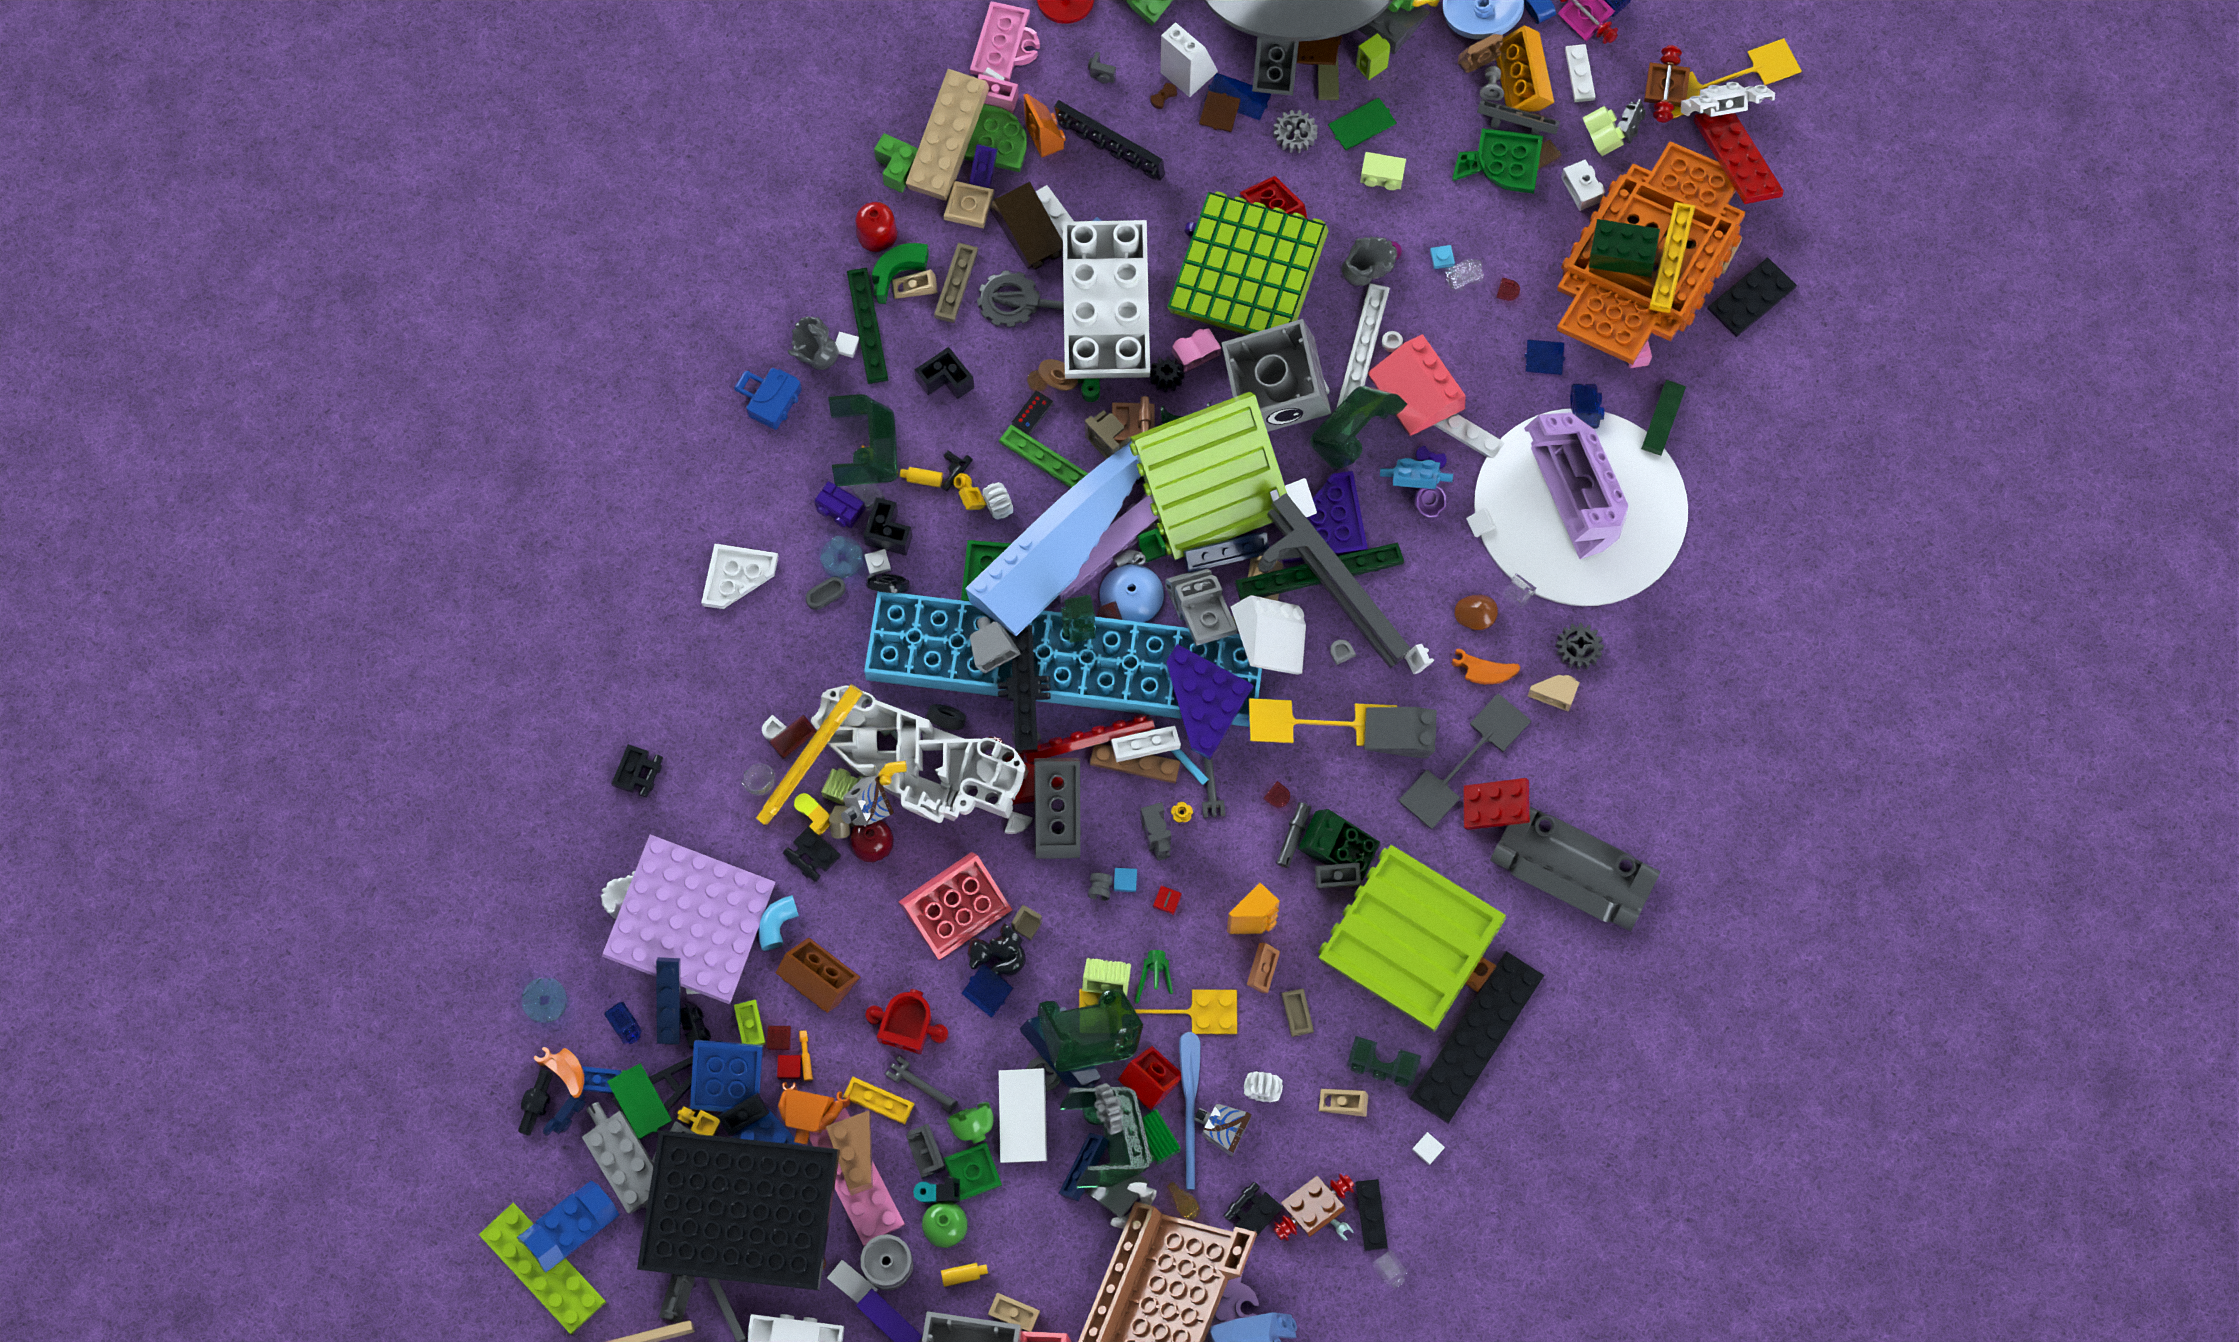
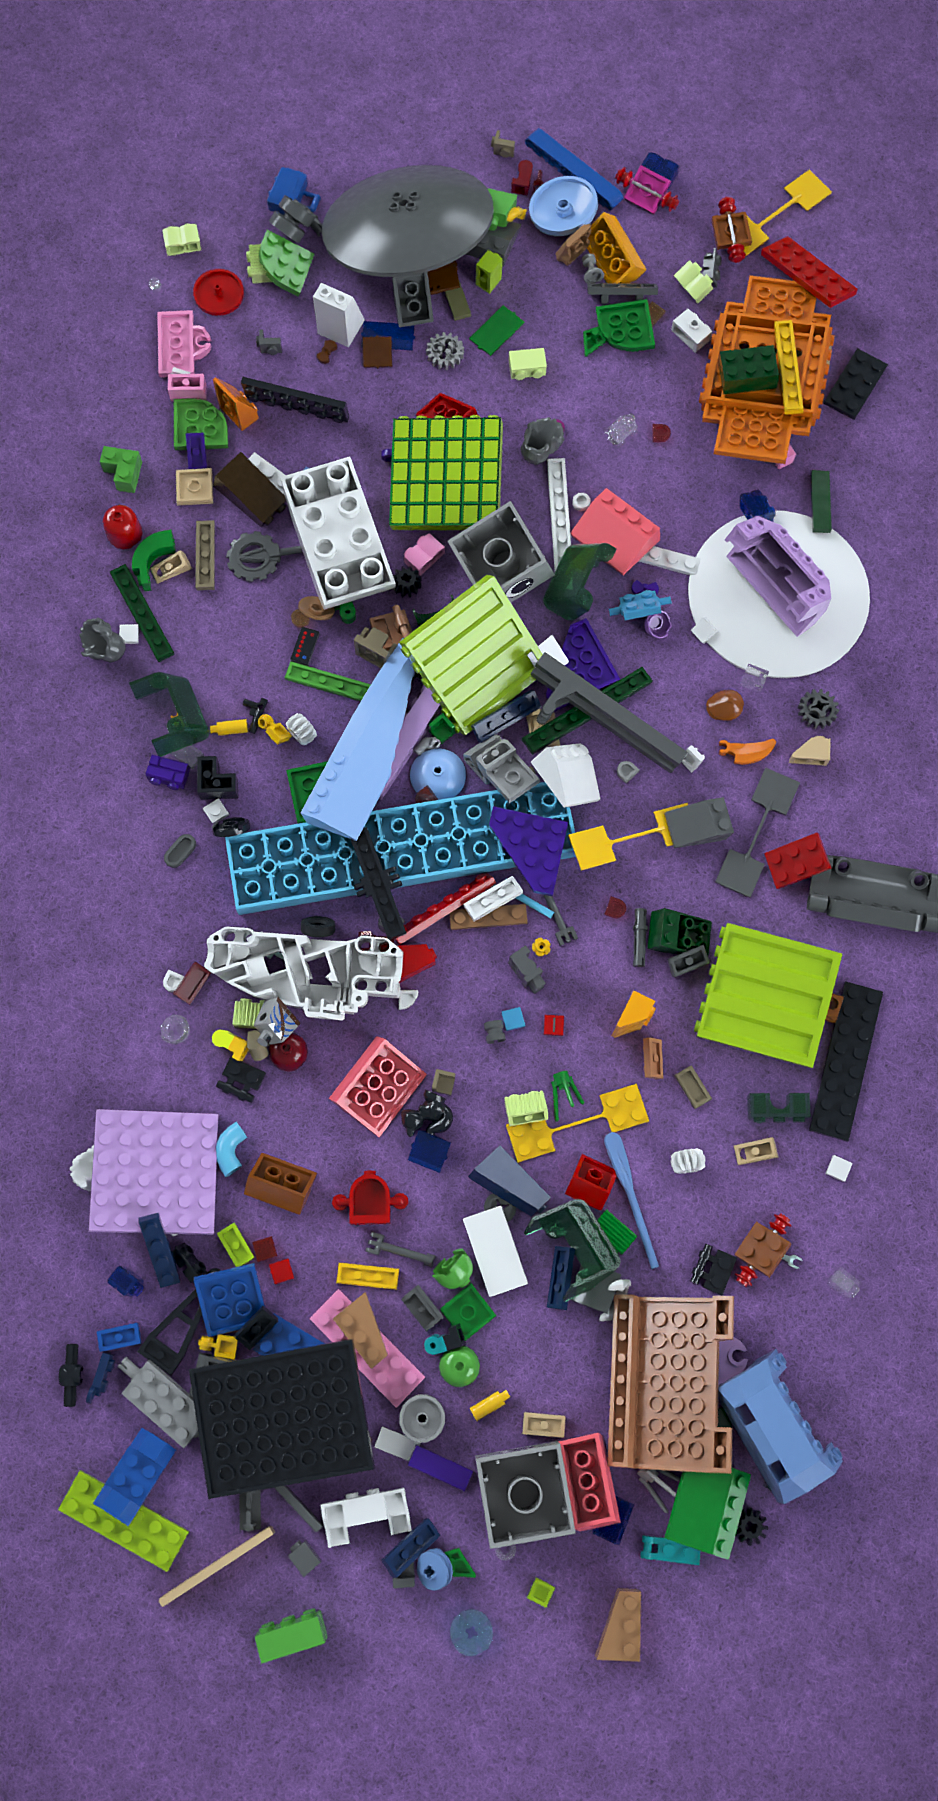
camera: 20 degrees left, 5 degrees up
clear light blue plate [522,978,568,1024] -> none
orange piece [534,1047,584,1098] -> none
green piece [607,1063,672,1140] -> none
black plate [611,744,663,798] -> none
white plate [701,544,779,609] -> none
blue piece [734,368,802,430] -> none
yellow piece [756,684,863,825] -> none
orange torso [778,1082,850,1145] -> none
light orange piece [799,1031,813,1081] -> none
clear light blue plate [820,536,863,579] -> none
yellow arm [878,761,907,785] -> none
tan brick [906,69,989,202] -> none
black brick [914,347,974,399] -> none
light grey torso [970,617,1020,673] -> none
dark grey hinge [1034,758,1080,859] -> none
clear green windscreen [1037,988,1144,1072] -> none
clear green arch [1061,594,1095,643] -> none
light grey gear [1094,1083,1123,1135] -> none
clear yellow piece [1167,1182,1200,1220] -> none
torso [1194,1104,1252,1157] -> none
black plate [1355,1179,1388,1251] -> none
medium azure plate [1430,245,1455,269] -> none
clear blue piece [1524,340,1565,375] -> none
white plate [1565,44,1595,102] -> none
white bracket [1681,82,1775,117] -> none

